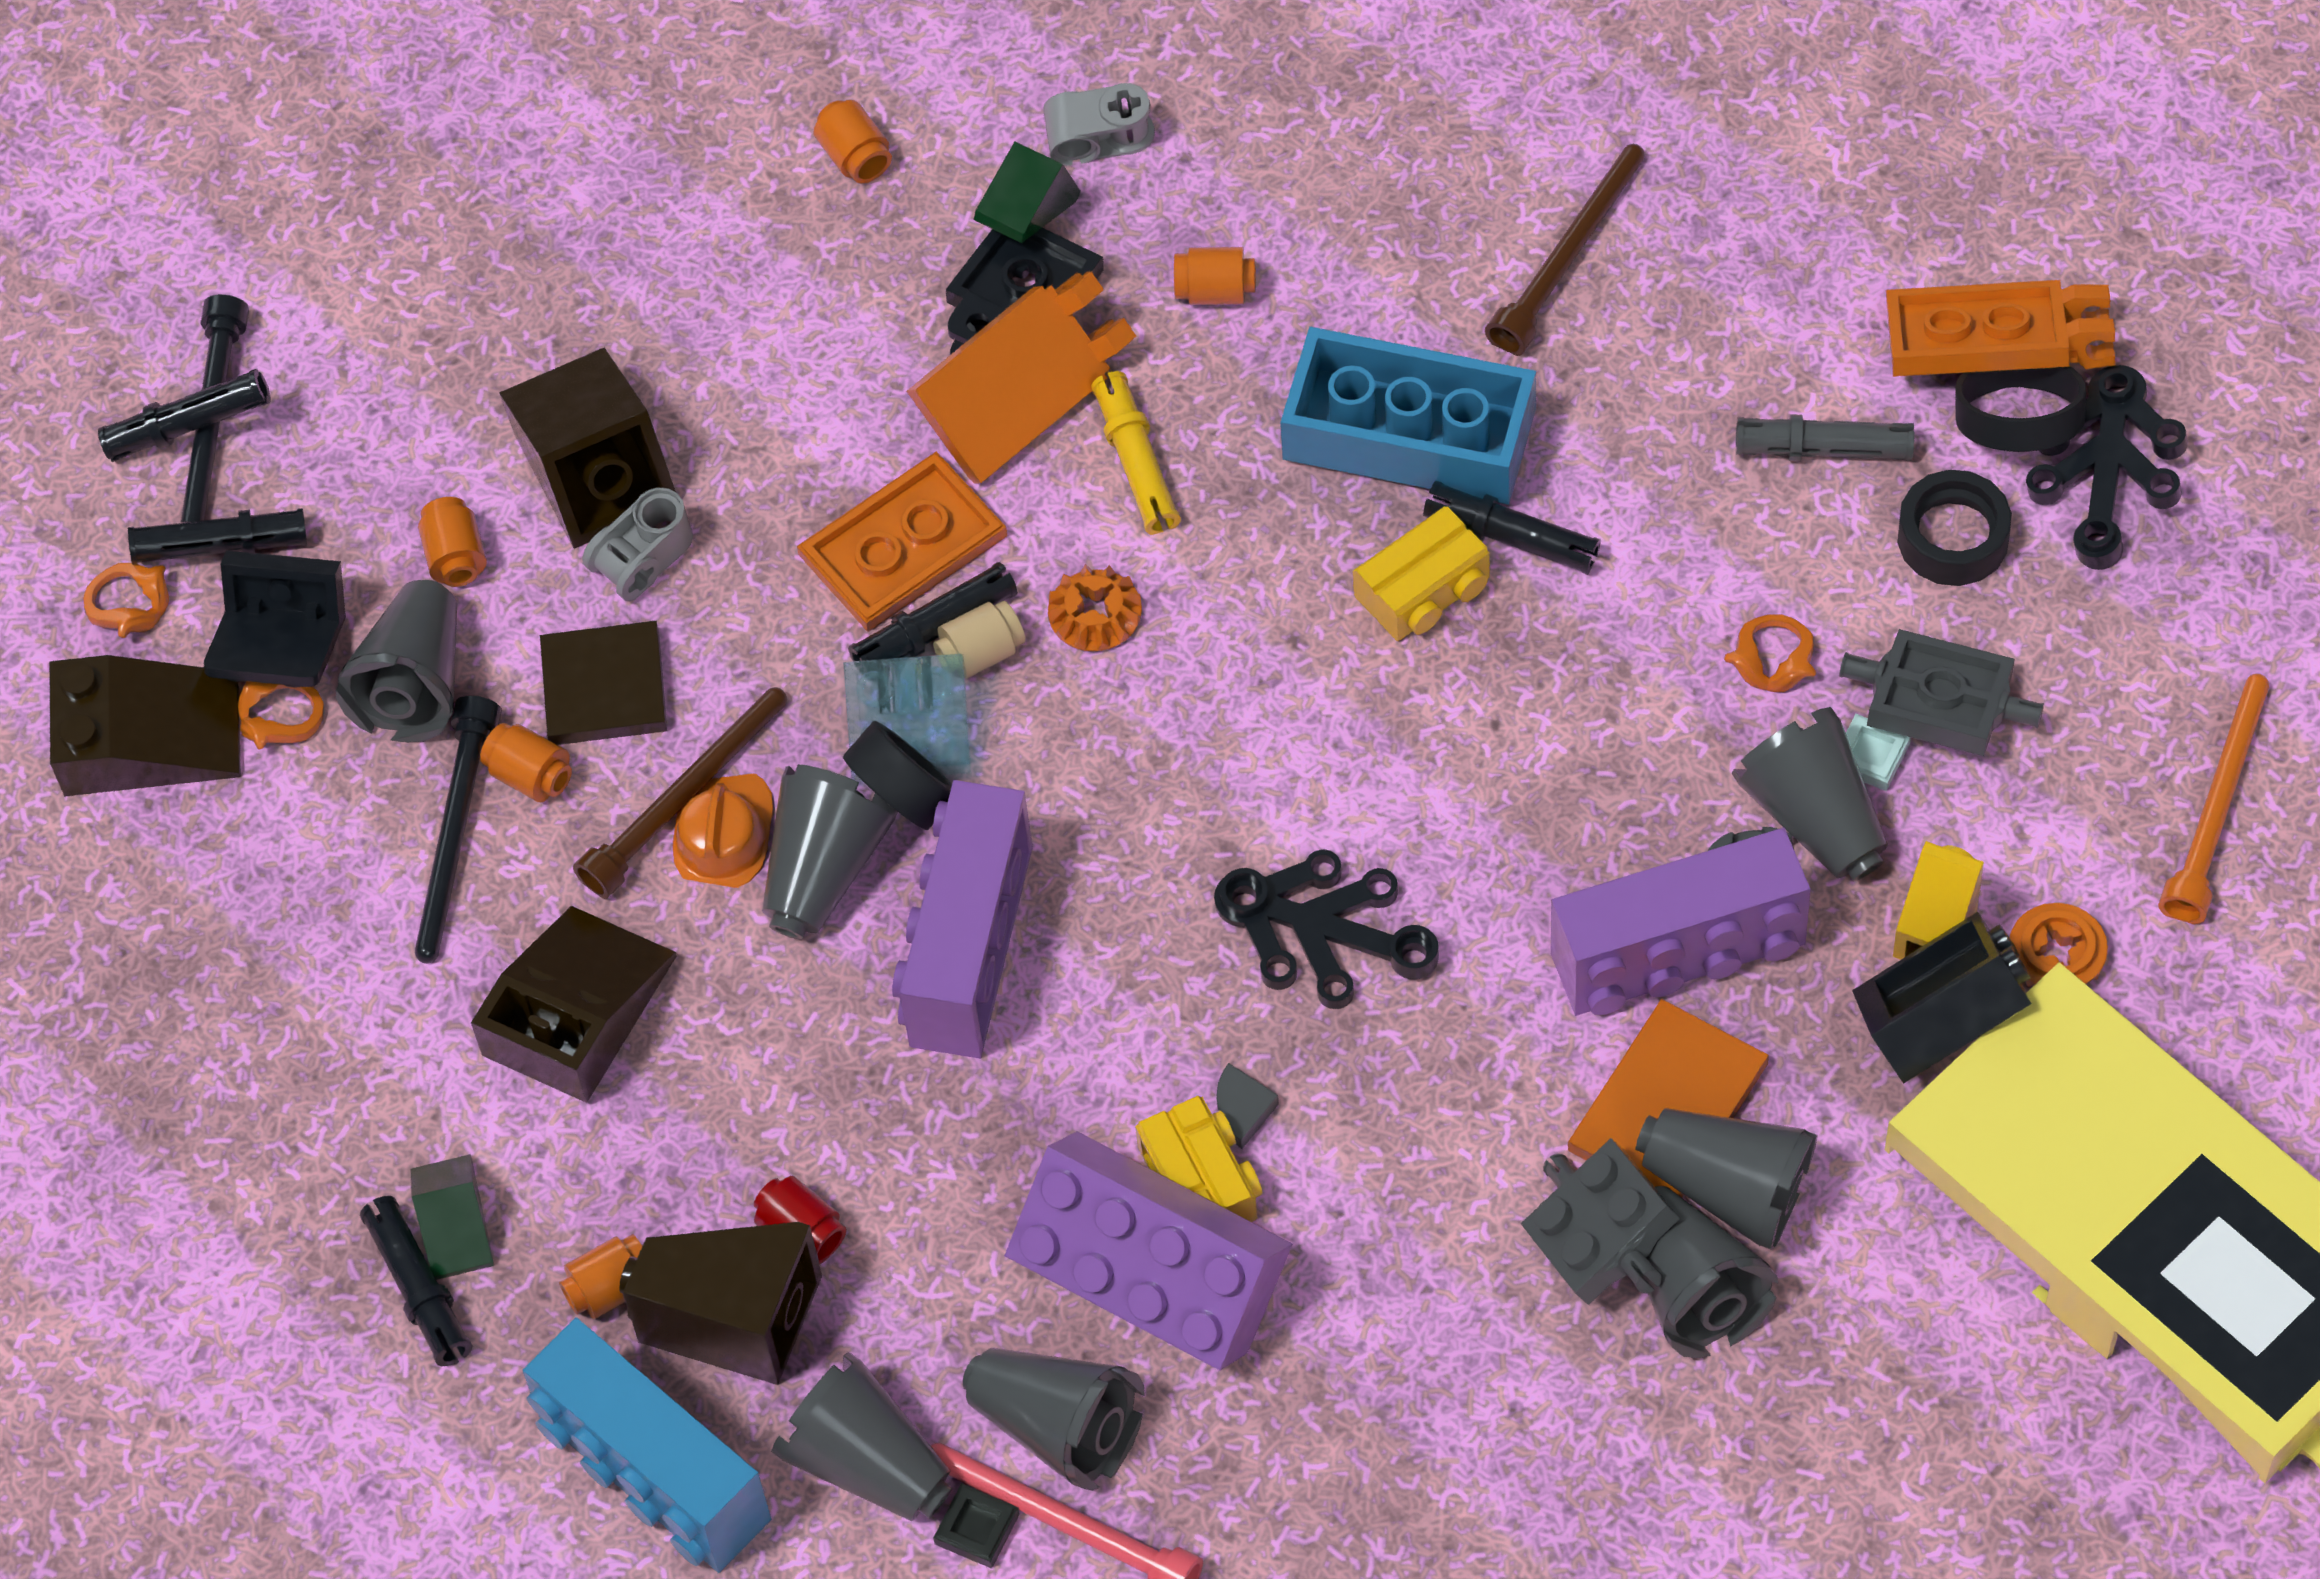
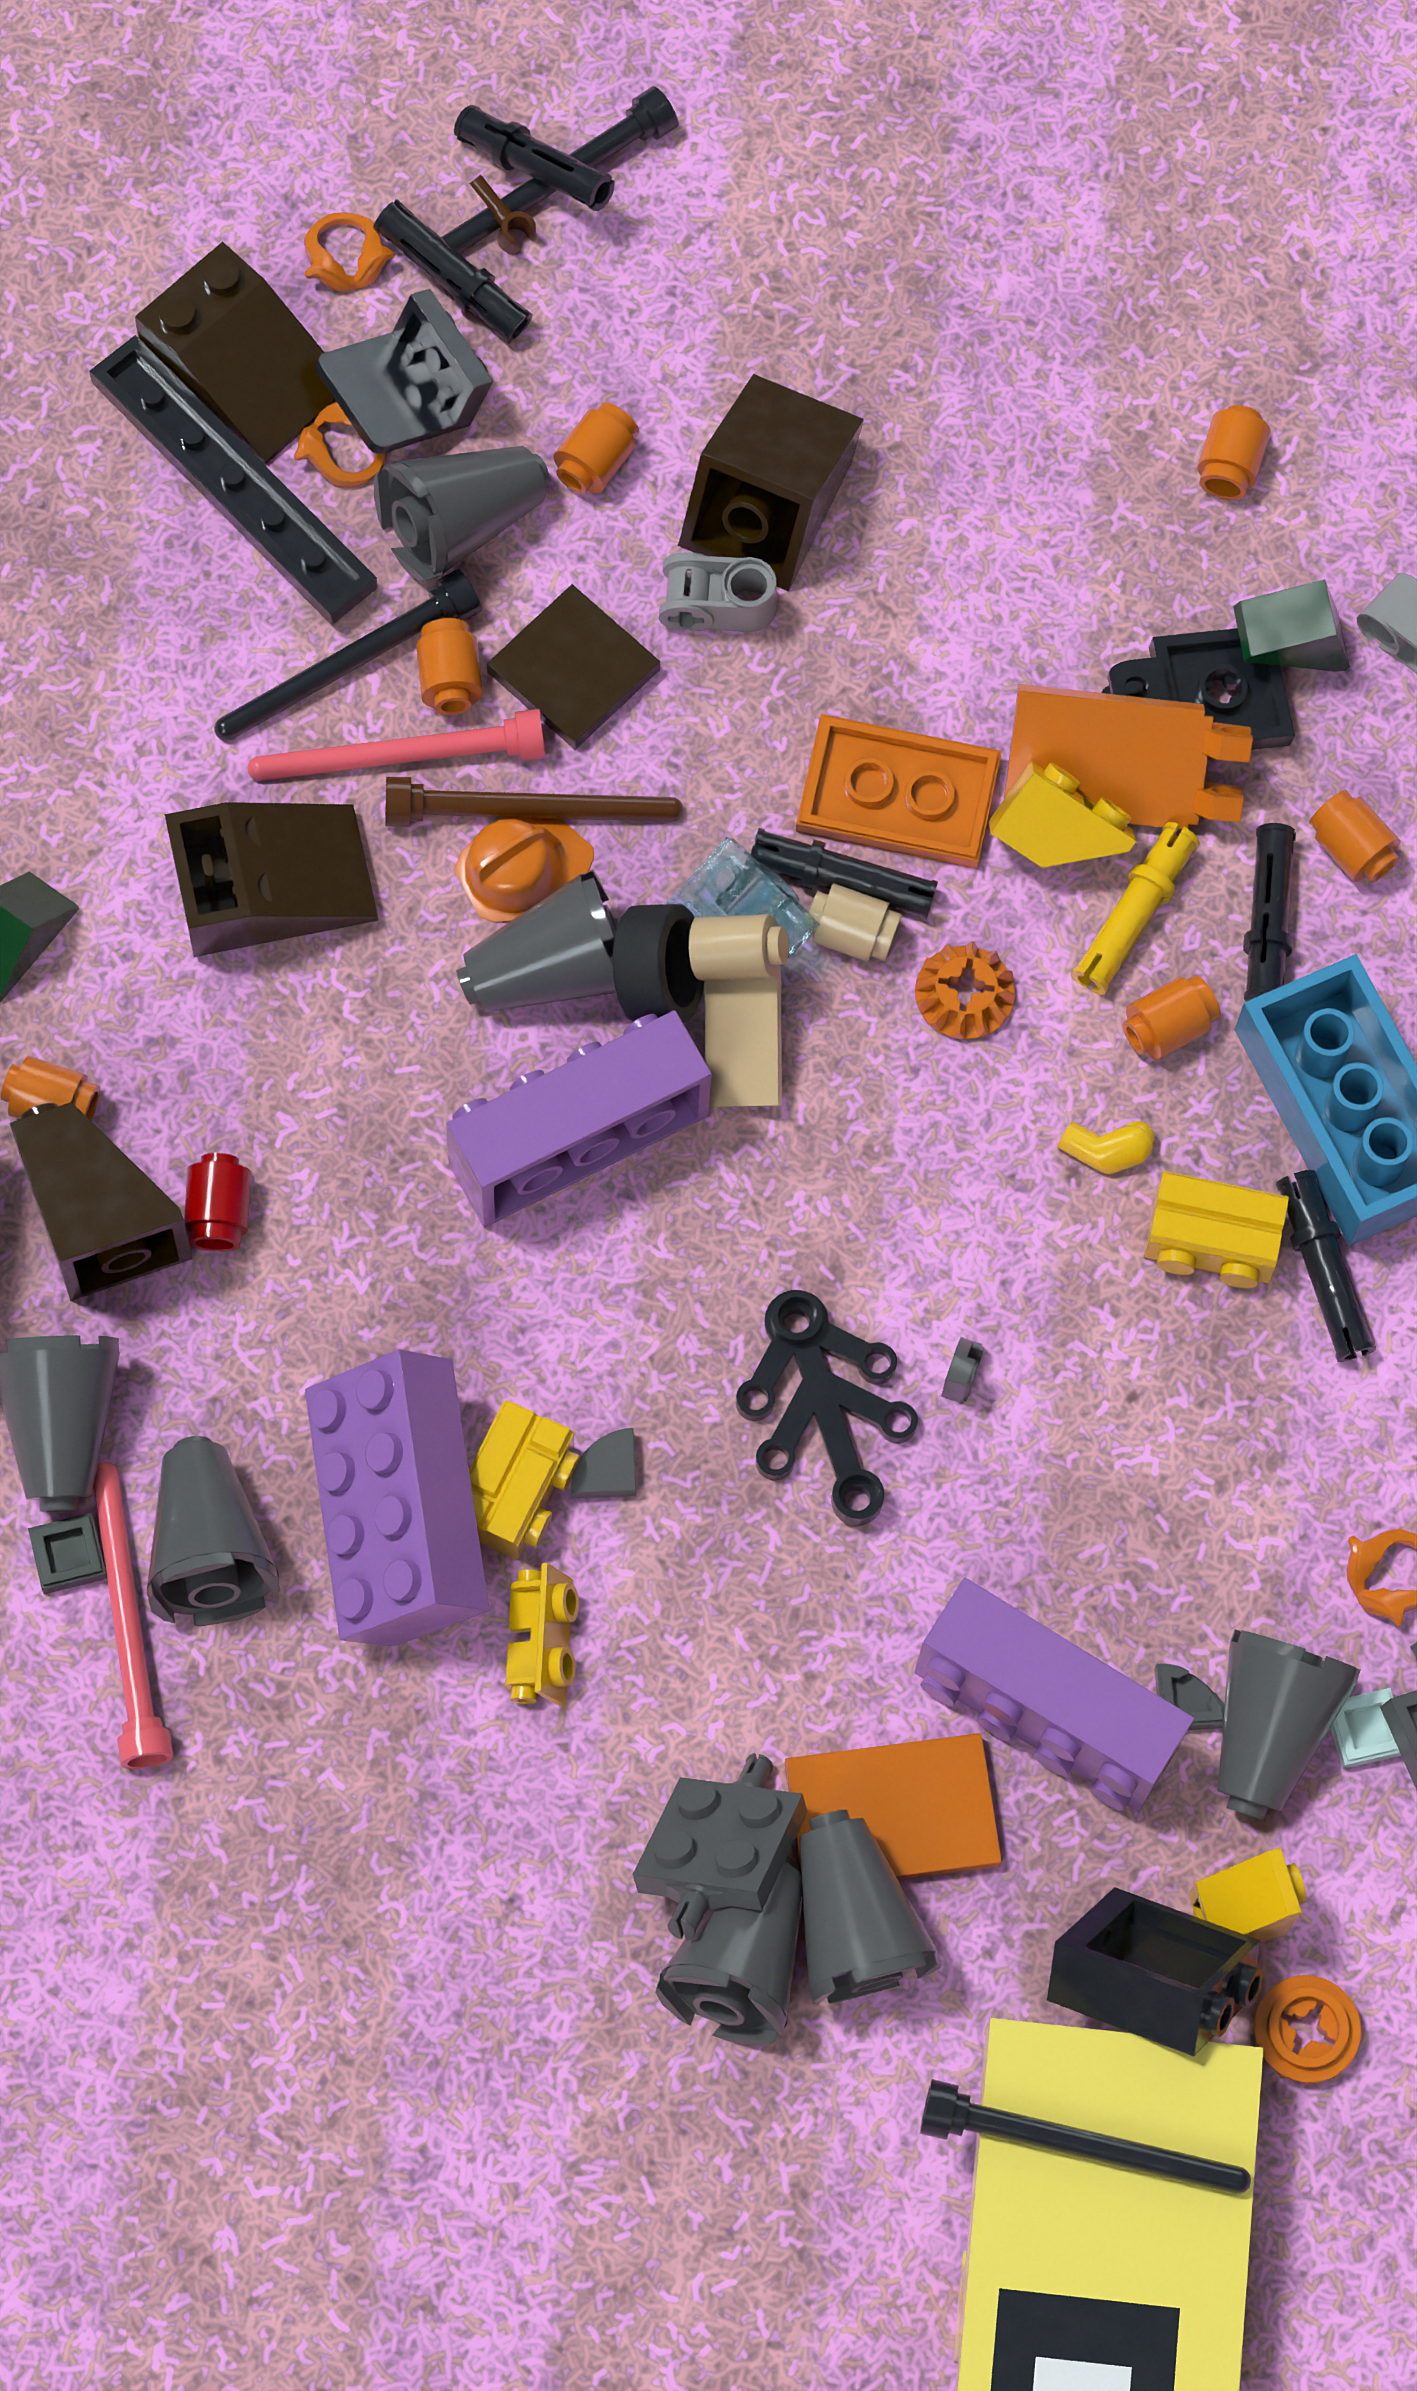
camera: 40 degrees right, 10 degrees up
none -> black plate [89,335,378,625]
none -> coral piece [247,709,545,781]
none -> reddish brown hand [469,174,536,255]
none -> yellow hinge [505,1563,579,1706]
none -> tan door [689,914,789,1107]
none -> black piece [919,2079,1251,2194]
none -> dark grey tile [941,1337,984,1403]
none -> yellow slope [989,761,1137,868]
none -> yellow arm [1057,1120,1155,1174]
none -> orange brick [1123,975,1221,1060]
none -> black pin [1243,823,1296,1002]

